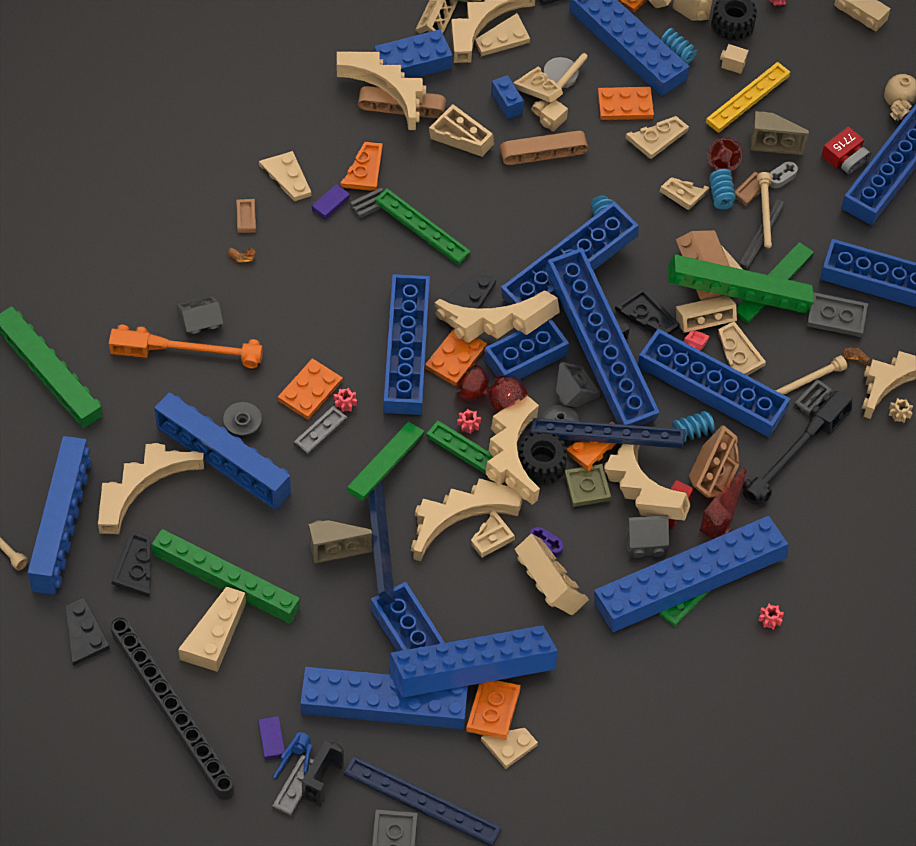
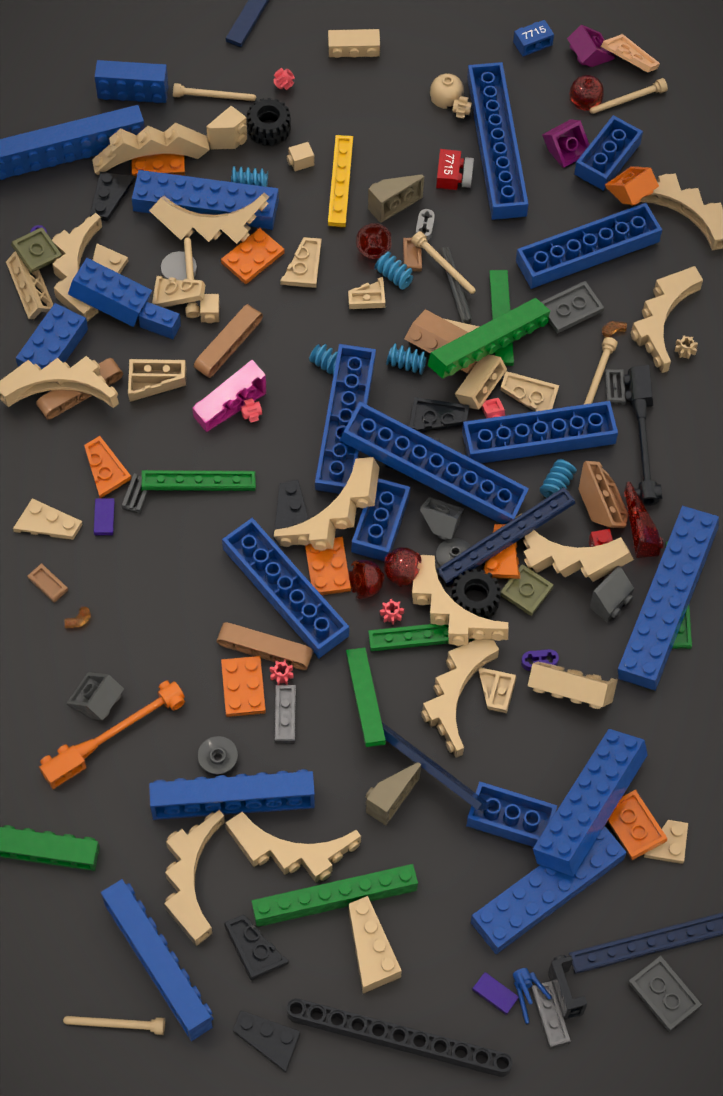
camera: 40 degrees left, 5 degrees up
none -> blue brick [68,258,152,327]
none -> tan arch [149,193,269,244]
none -> wedge [192,360,266,432]
none -> medium nougat beam [216,622,313,670]
none -> tan arch [226,811,361,883]
none -> coral gear [240,398,262,423]
none -> dark azure piece [386,343,427,375]

